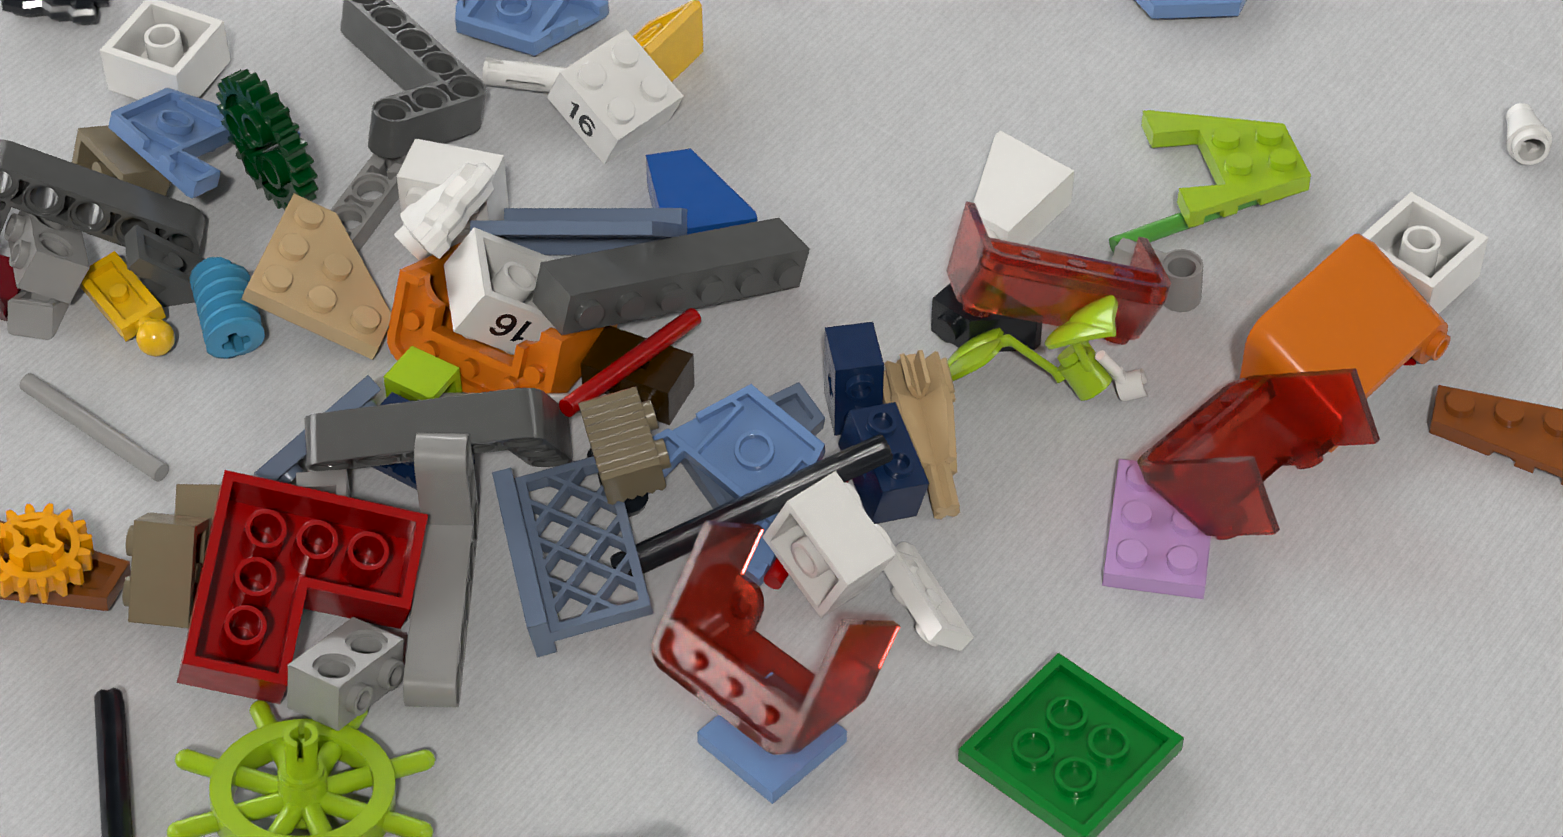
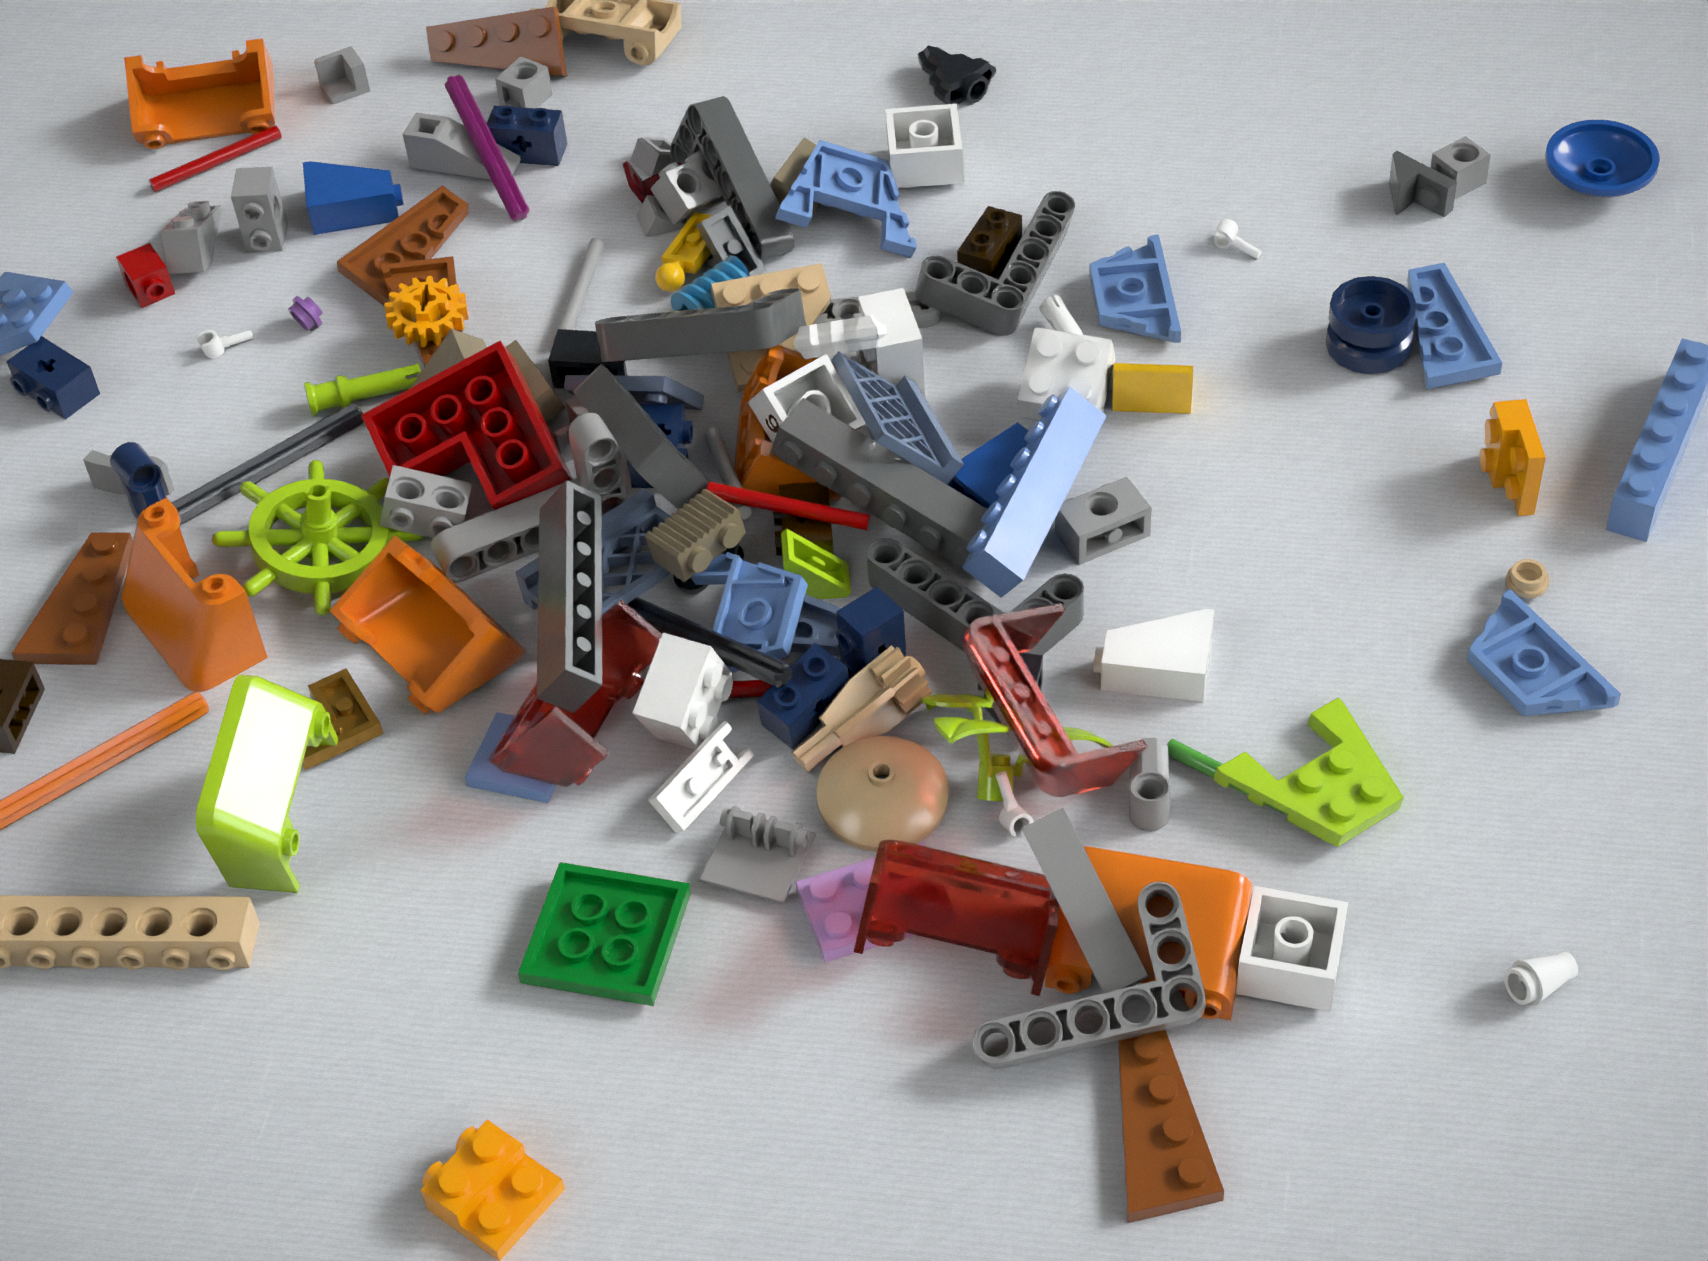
camera: 65 degrees right, 0 degrees up
dark green gear [216,69,319,210] -> none
lime panel [383,346,462,401] -> none
none -> lime pin [304,363,421,417]
none -> orange windscreen [329,536,526,714]
none -> dark grey brick [537,480,602,713]
none -> black slope [548,329,628,389]
none -> dark grey beam [595,288,806,362]
none -> light grey hinge [699,806,816,905]
none -> lime slope [781,528,851,600]
none -> tan dish [816,736,949,852]
none -> dark grey beam [866,538,1084,665]
none -> dark brown brick [957,206,1022,280]
none -> brick [962,387,1106,598]
none -> light grey beam [972,882,1206,1069]
none -> light grey tile [1021,808,1149,993]
none -> light grey brick [1055,477,1152,565]

